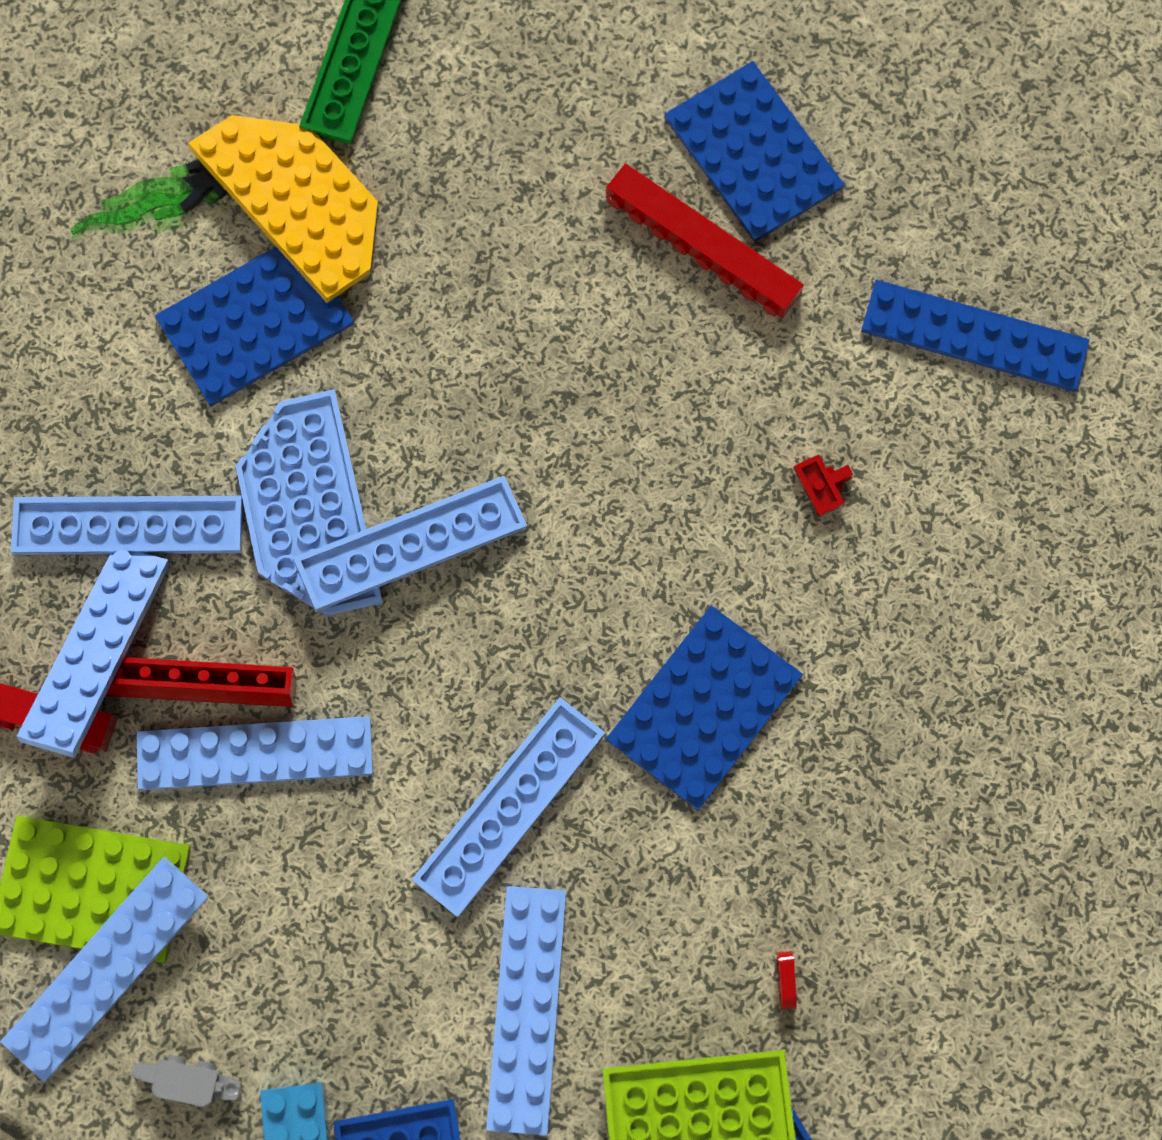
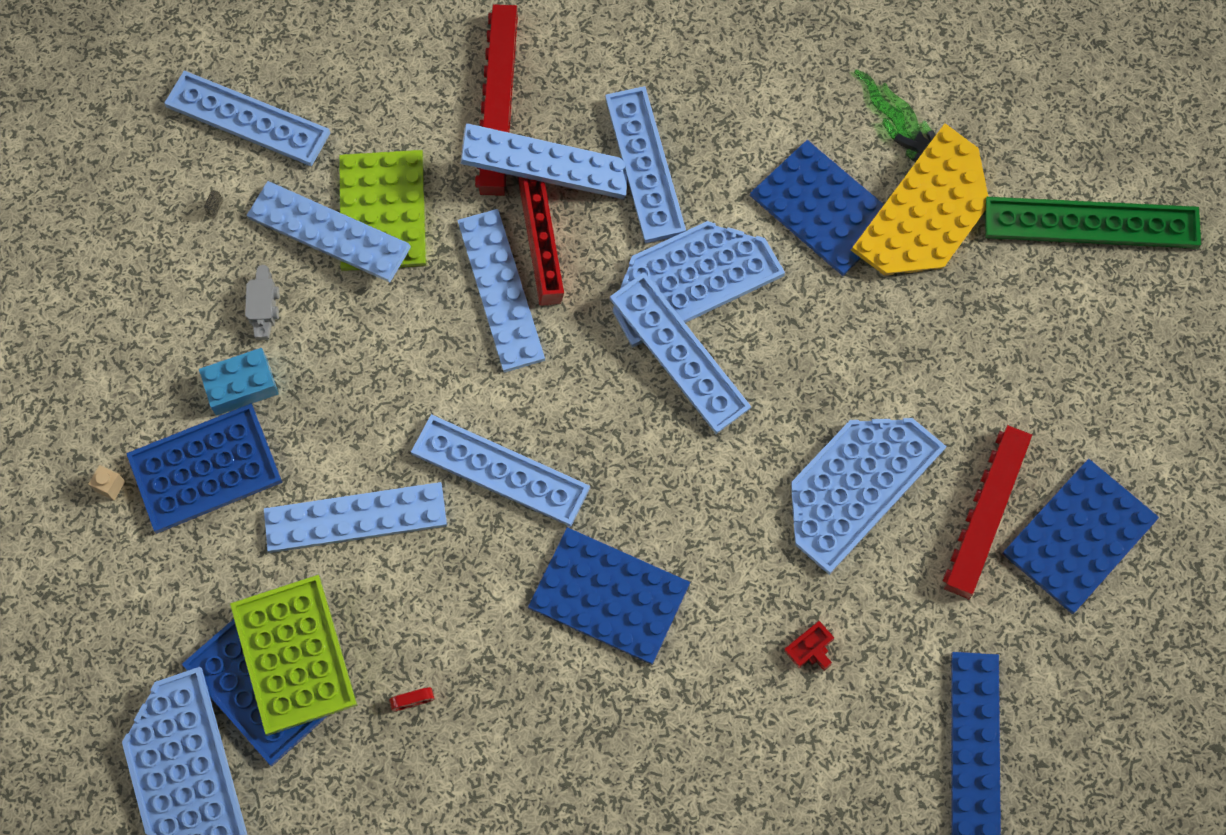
camera: 80 degrees right, 5 degrees down
none -> light blue plate [791,418,947,575]

